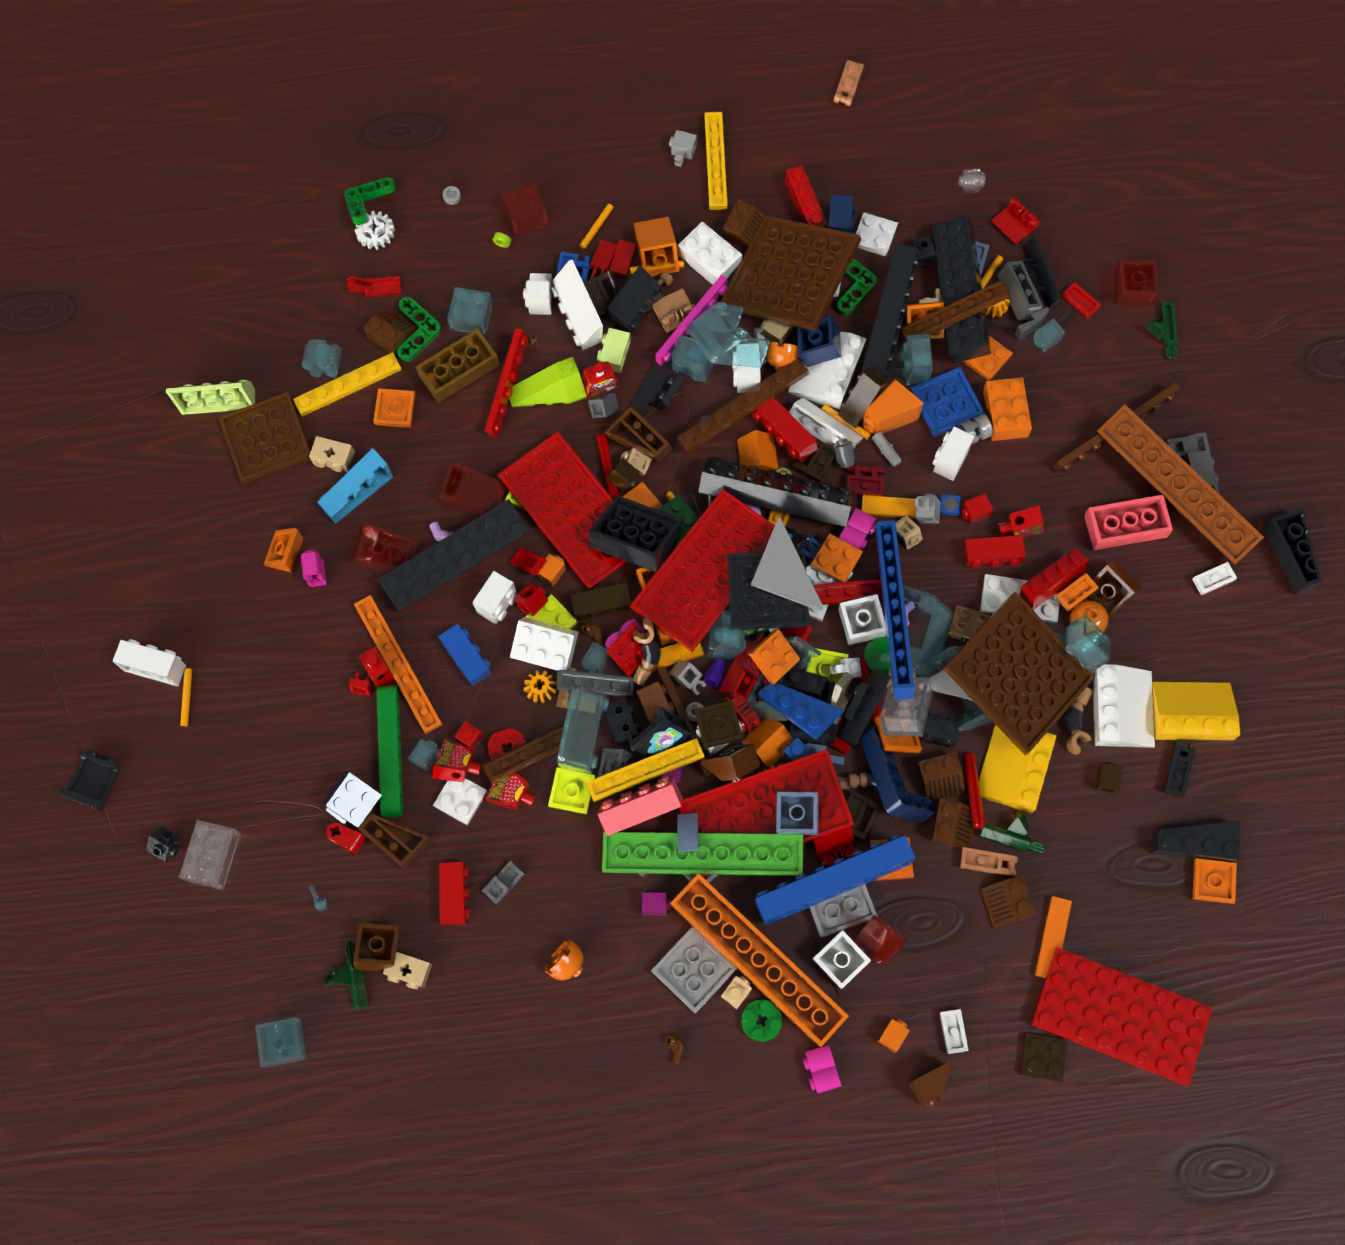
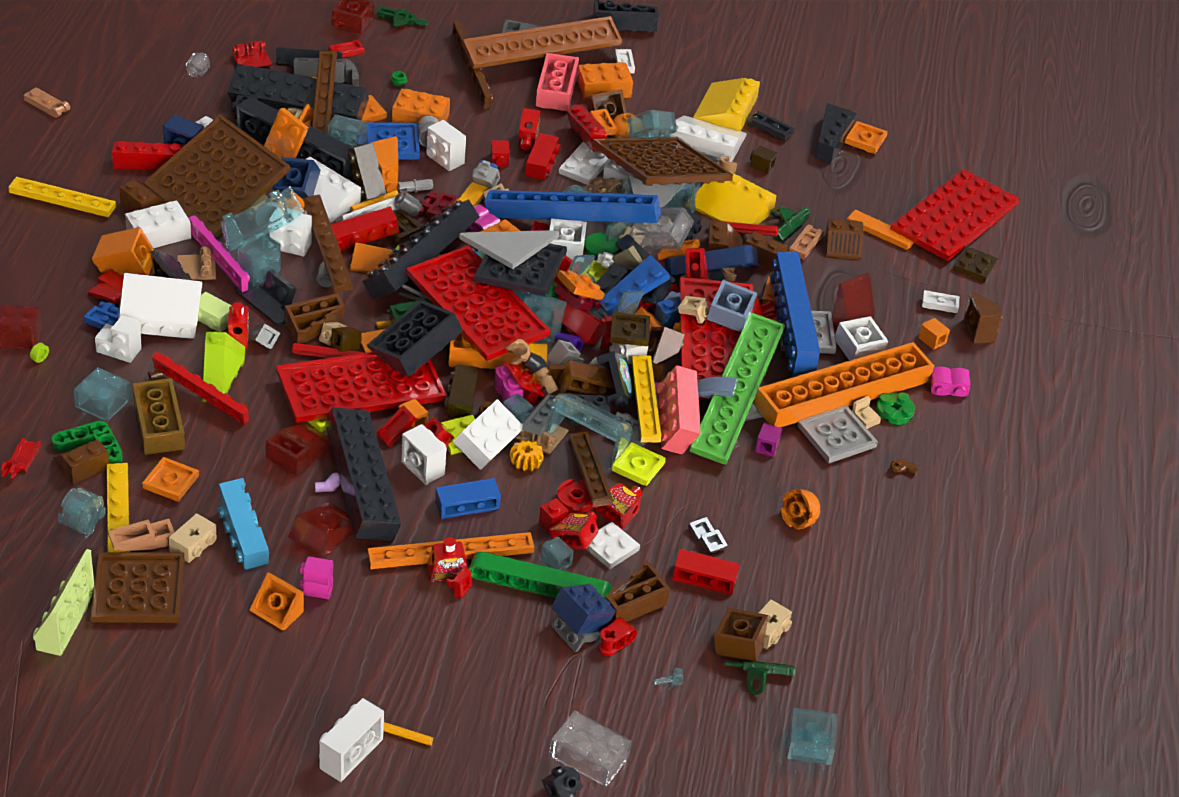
camera: 80 degrees left, 30 degrees down
light orange bar [579,204,614,249] -> none
light grey brick [669,130,697,167] -> none
clear light blue brick [1033,319,1065,352] -> none
none -> nougat slope [108,519,175,551]
none -> orange plate [264,108,309,159]
none -> green plate [390,71,407,86]
none -> orange brick [577,62,633,100]
none -> tan bracket [678,296,709,324]
none -> red slope [685,248,708,280]

